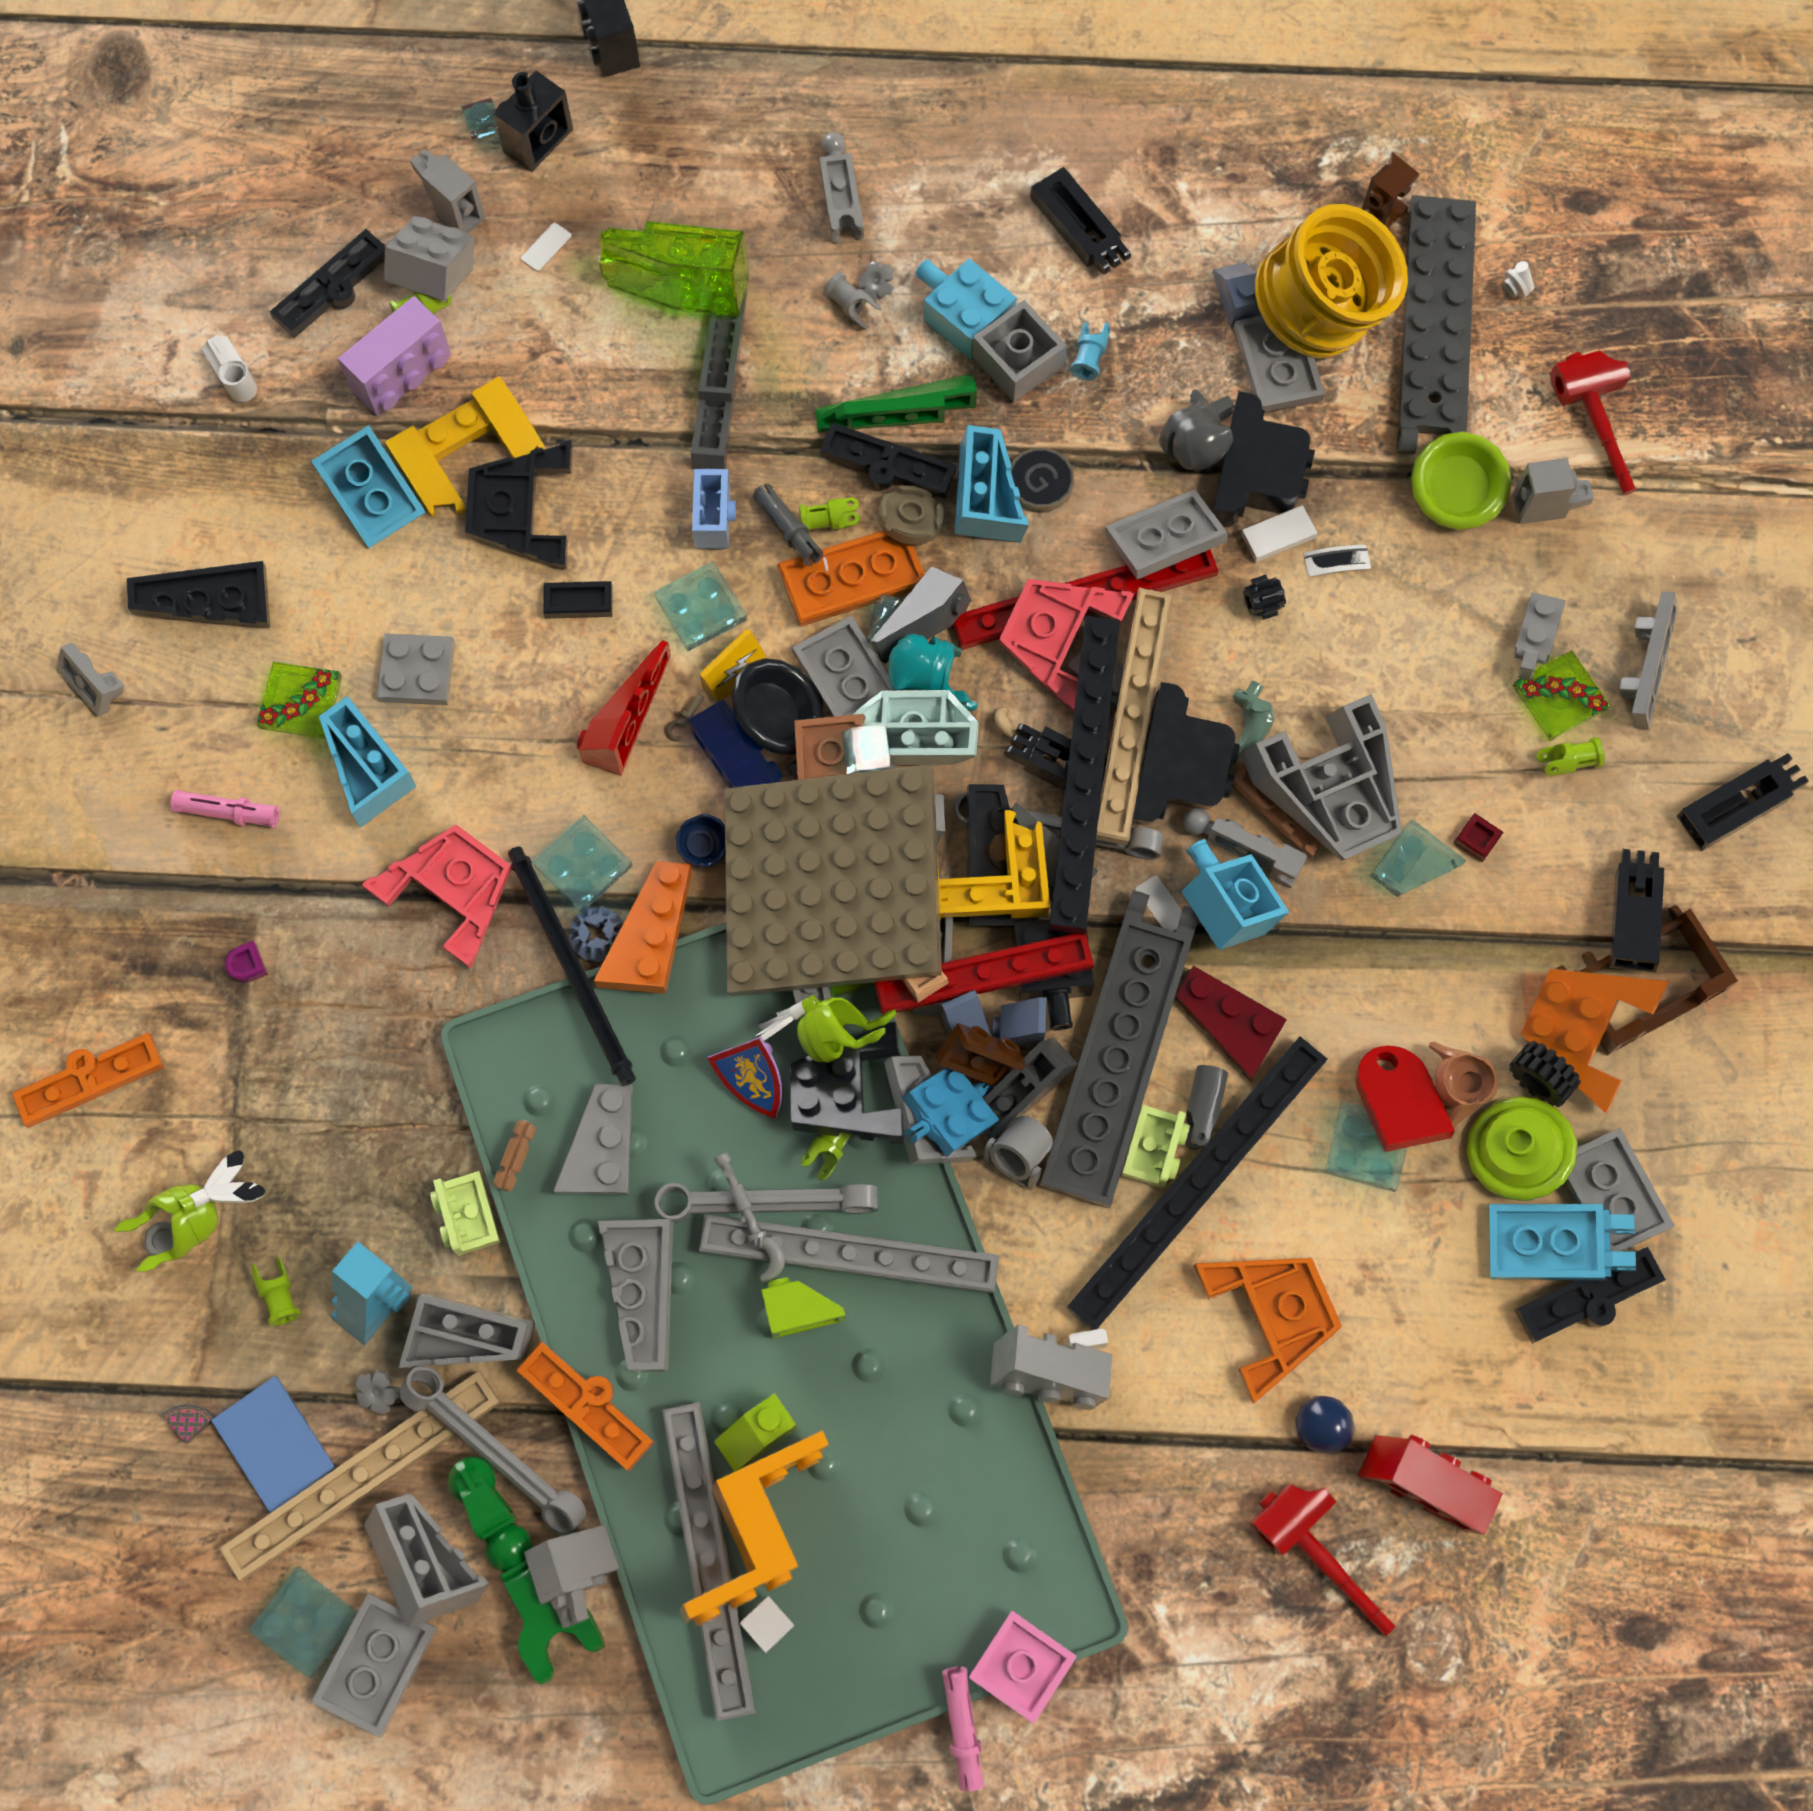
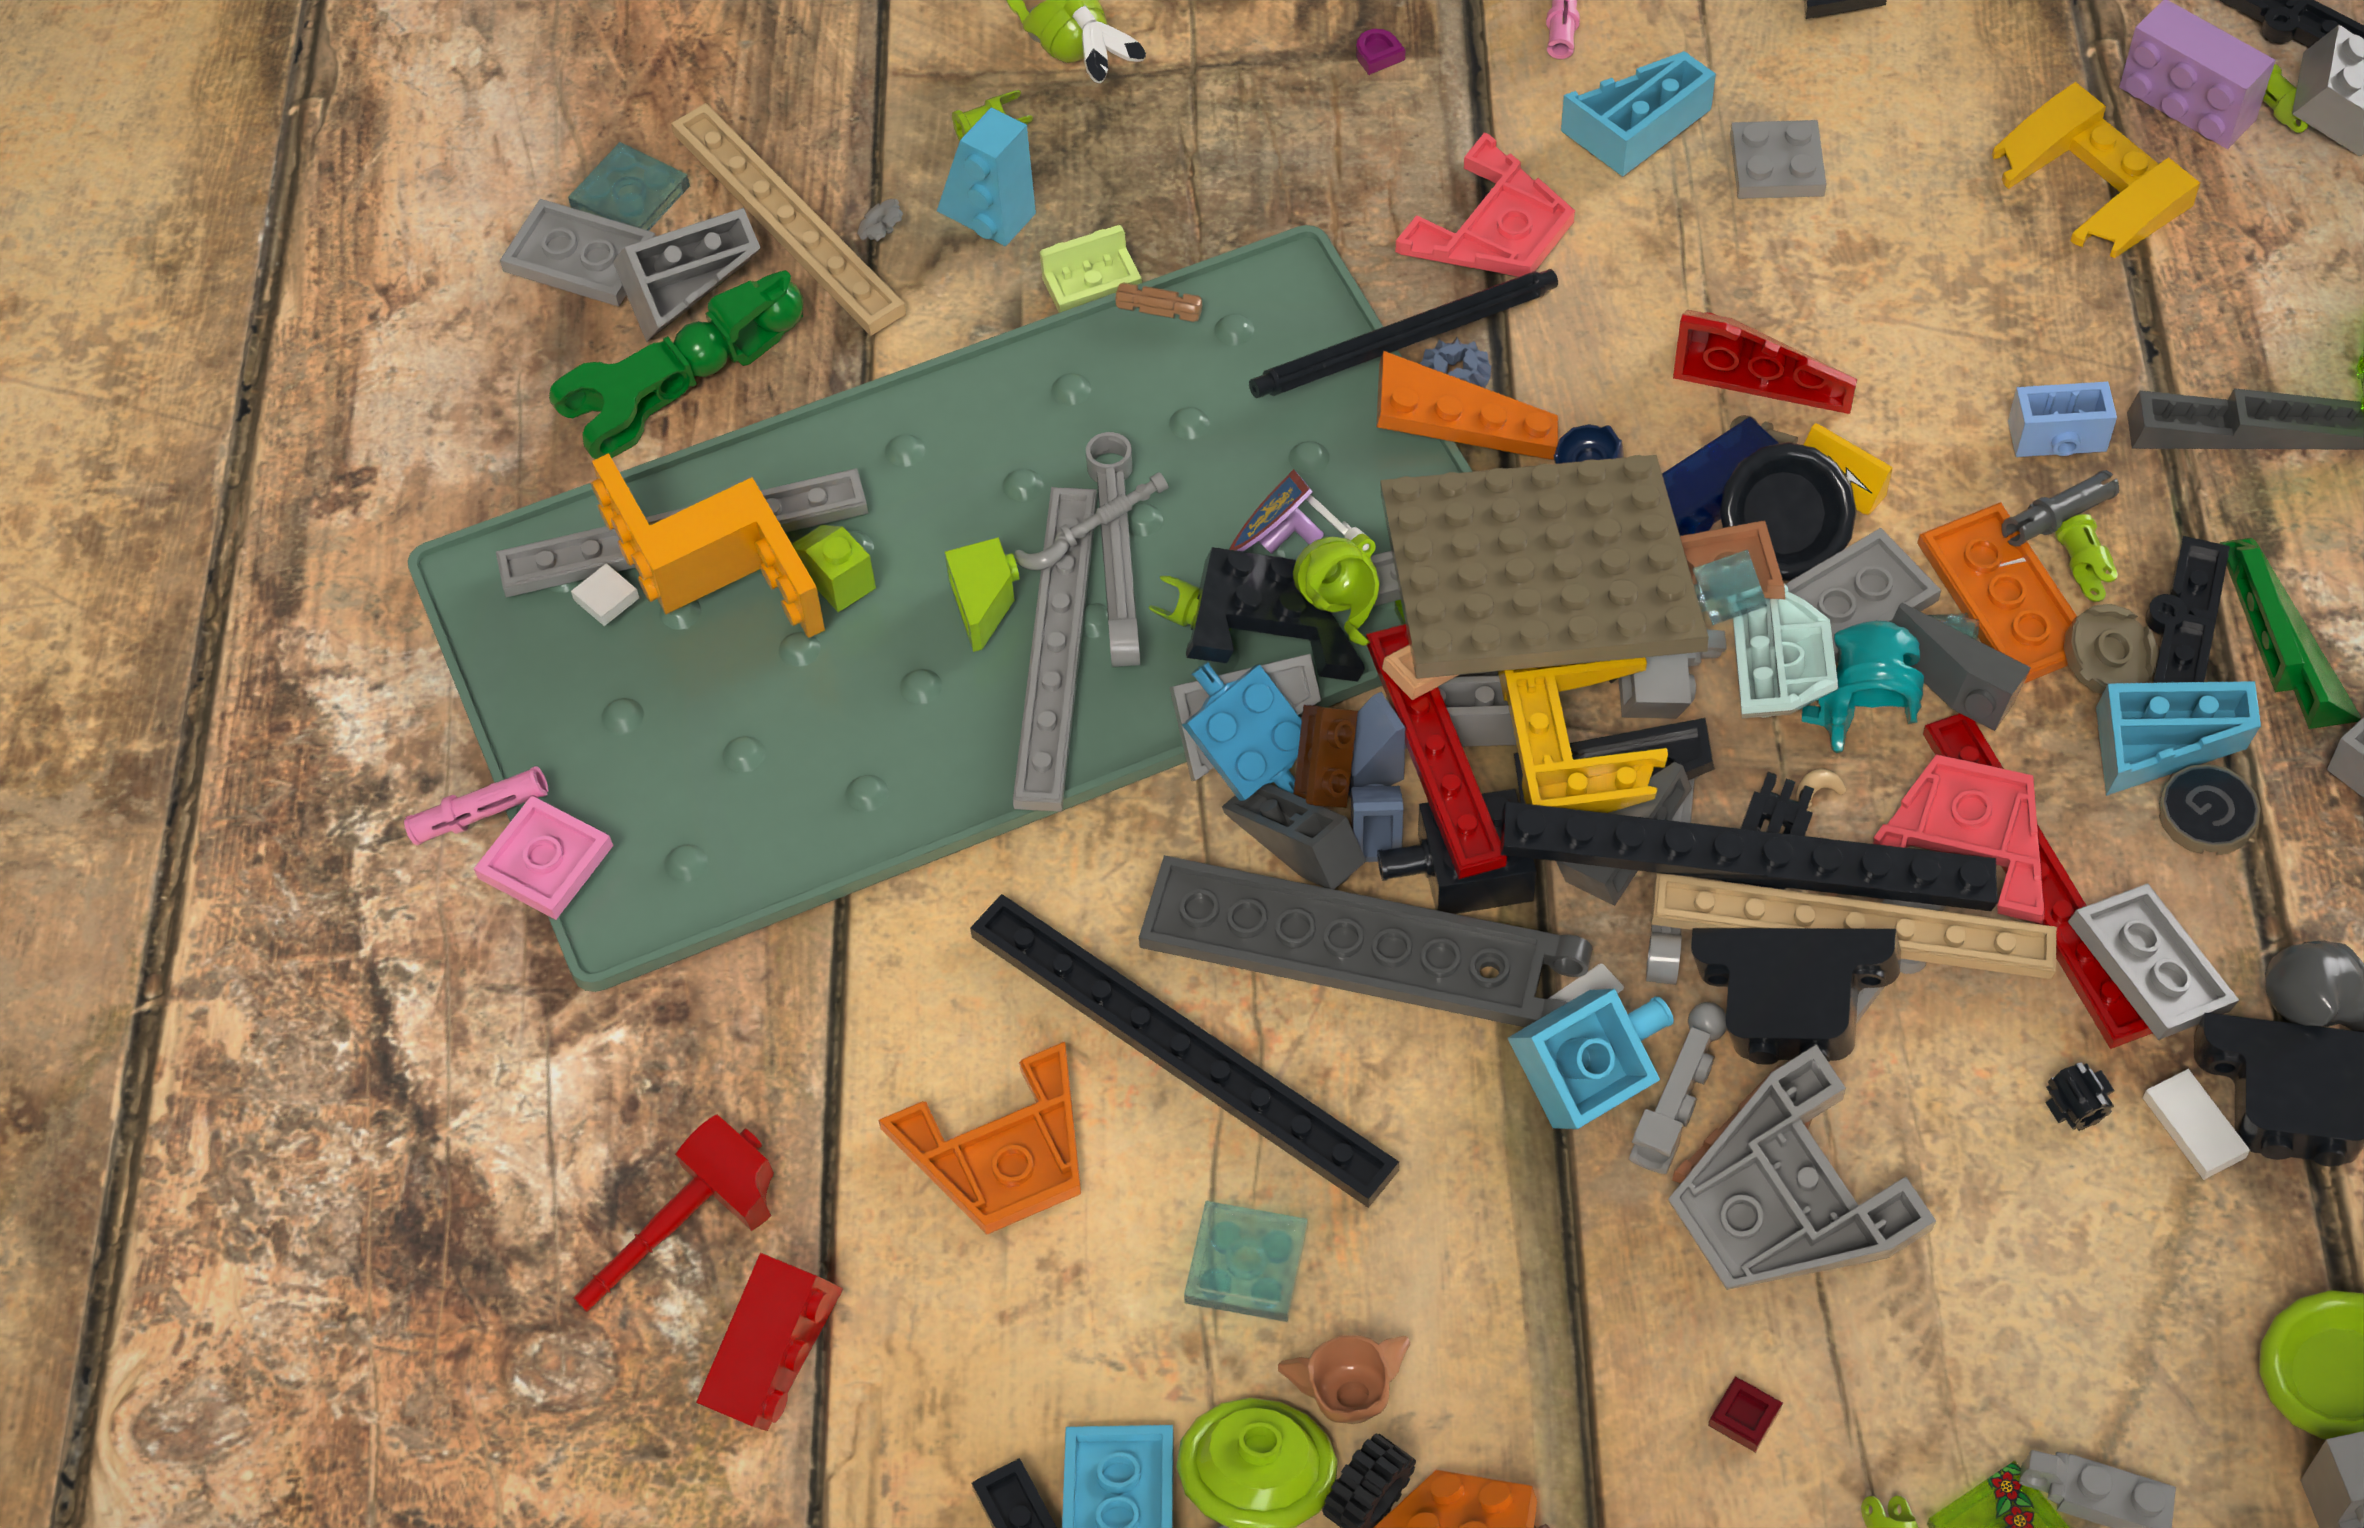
camera: 90 degrees right, 15 degrees down
dark grey tile [161,1404,216,1444] -> none
medium blue tile [211,1376,337,1513] -> none
clear neon green tile [257,661,342,739] -> none
medium azure slope [311,425,426,548] -> none
light grey wedge [399,1294,535,1368] -> none
light grey piece [400,1366,586,1536] -> none
black wing [465,440,573,569] -> none
orange hinge [516,1342,655,1472] -> none
light grey hinge [524,1525,619,1628] -> none
clear light blue plate [532,815,633,913] -> none
black tile [543,581,613,619] -> none
light grey wing [554,1084,633,1195] -> none
light grey wing [598,1219,673,1372] -> none
clear light blue plate [654,561,747,652] -> none
light grey piece [984,1116,1053,1190] -> none
light grey wedge [990,1324,1112,1410] -> none
white tile [1067,1329,1108,1349] -> none
yellowish green bracket [1121,1105,1190,1189] -> none
dark red wing [1175,966,1287,1082] -> none
dark grey piece [1185,1065,1228,1150] -> none
sand green animal [1227,681,1274,780] -> none
dark blue hair [1295,1396,1355,1455] -> none
sticker [1304,545,1371,577] -> none
red tile [1355,1046,1455,1152] -> none
clear light blue wing [1370,819,1466,897] -> none

